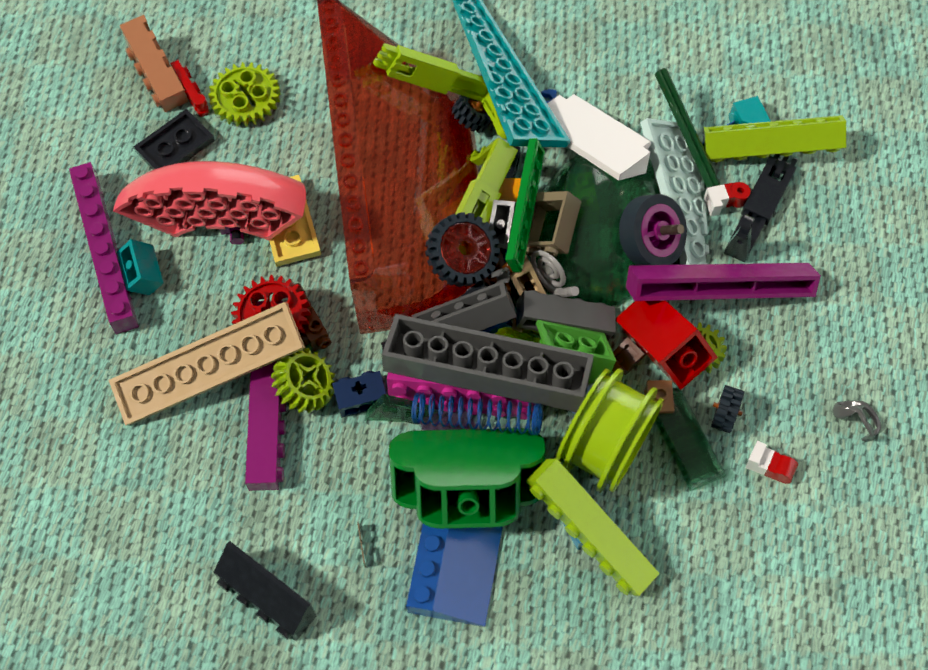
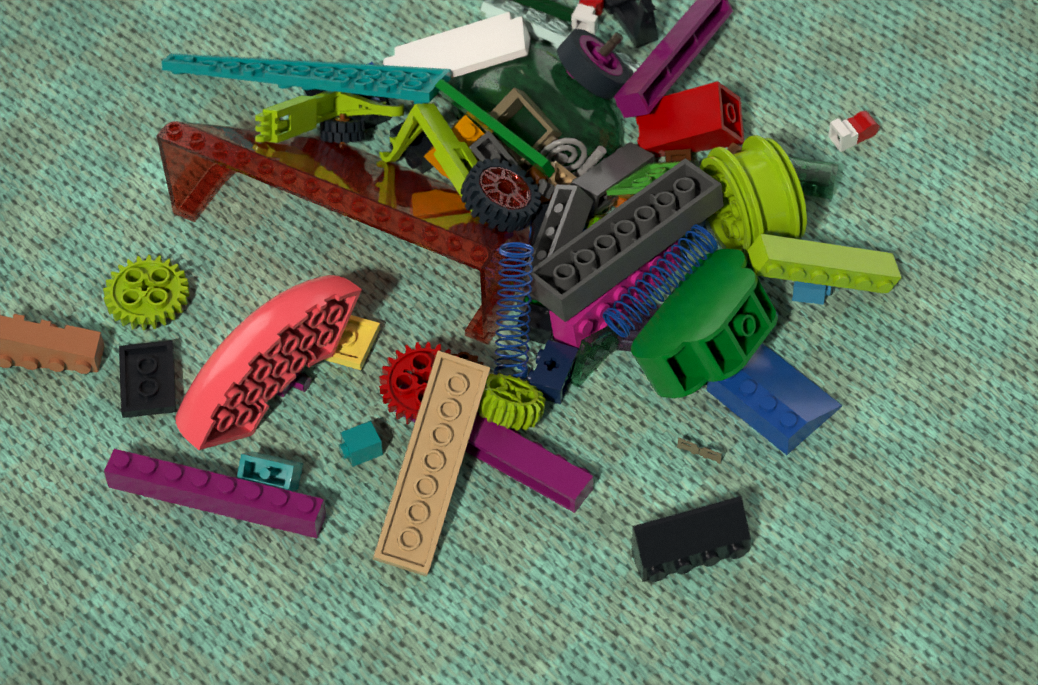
camera: 55 degrees left, 10 degrees down
red plate [170,60,210,116] -> none
black wheel [711,385,745,433] -> none
dark grey piece [833,401,881,441] -> none
none -> teal brick [338,421,383,467]
none -> blue piece [494,242,534,379]

